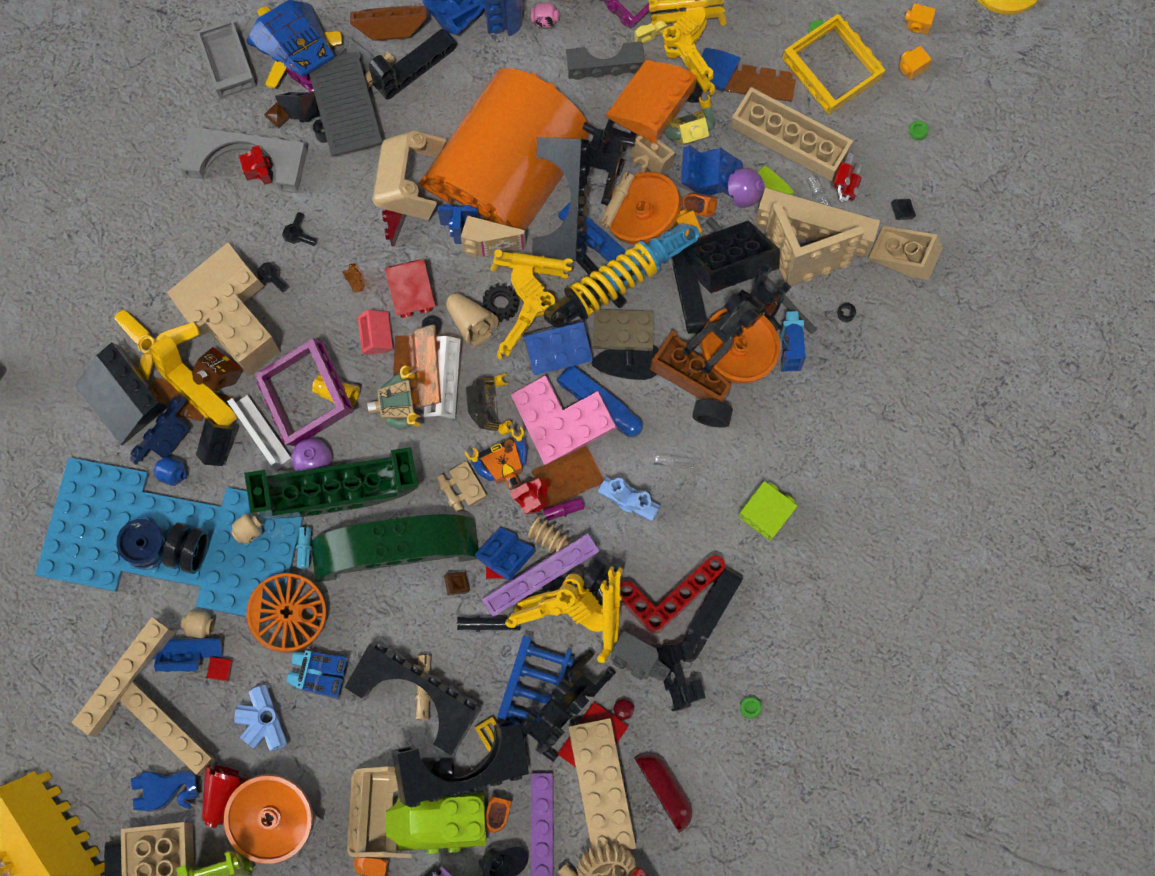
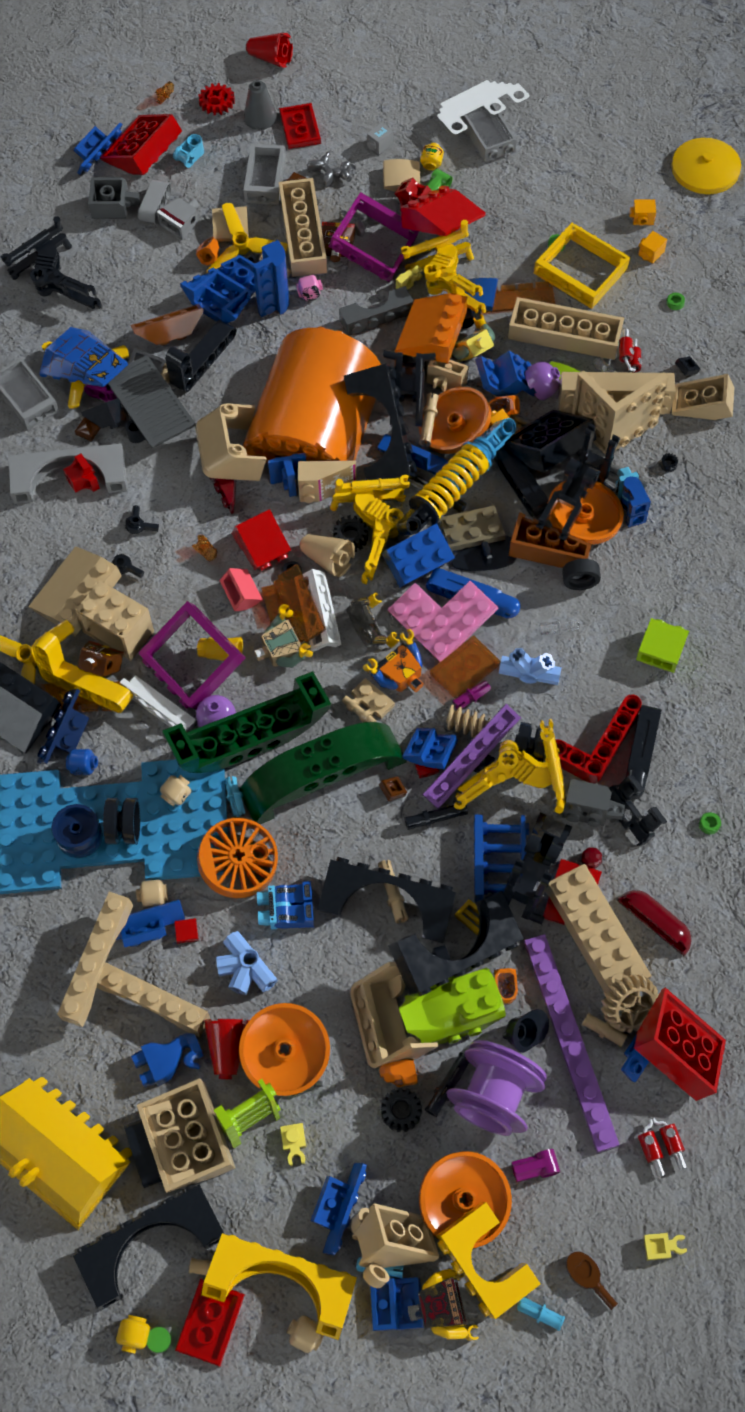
camera: 15 degrees left, 10 degrees down
black panel [196,418,233,466] -> none
red brick [510,478,551,514] -> none

